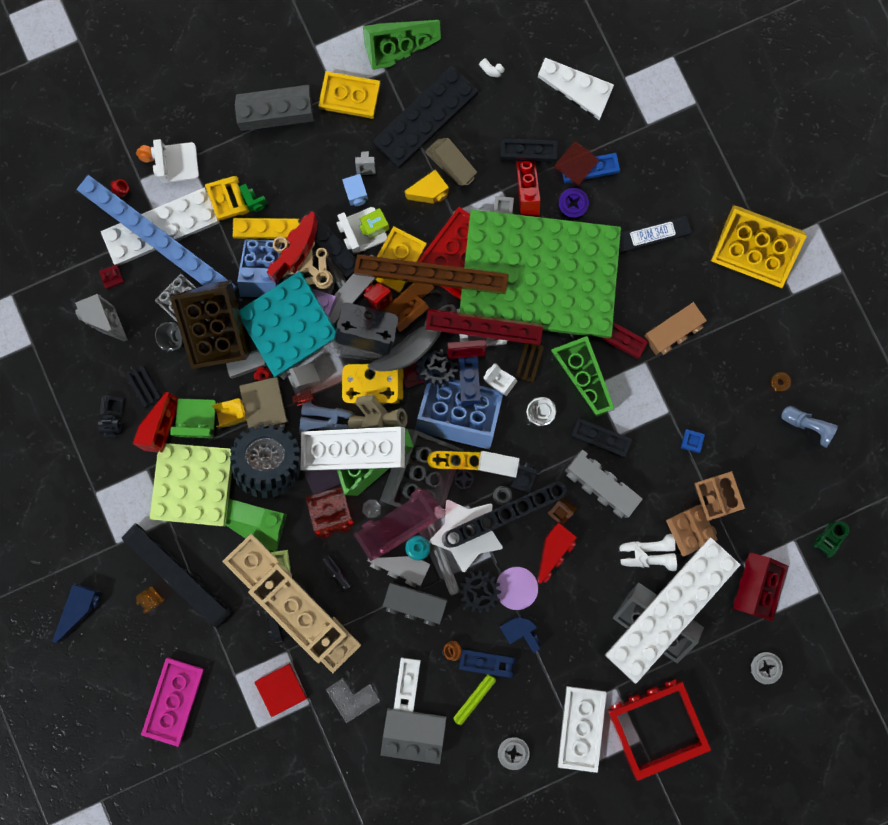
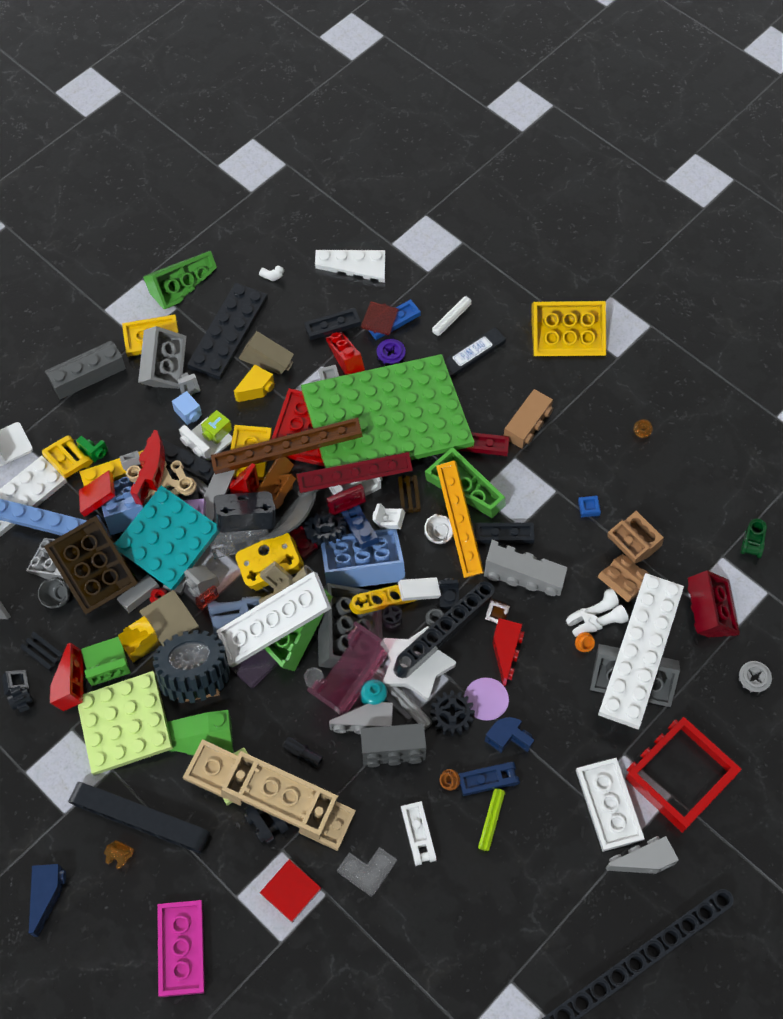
camera: 25 degrees left, 20 degrees down
clear red plate [305,486,354,538] -> none
dark grey slope [381,708,446,764] -> none
light grey gear [498,737,530,770] -> none
sand blue piece [782,406,838,448] -> none
none -> tile [79,470,115,517]
none -> light grey tile [120,451,142,471]
none -> light grey slope [138,326,186,389]
none -> white axle [432,296,471,336]
none -> light orange plate [436,460,484,578]
none -> orange plate [575,632,595,652]
none -> light grey slope [606,836,679,874]

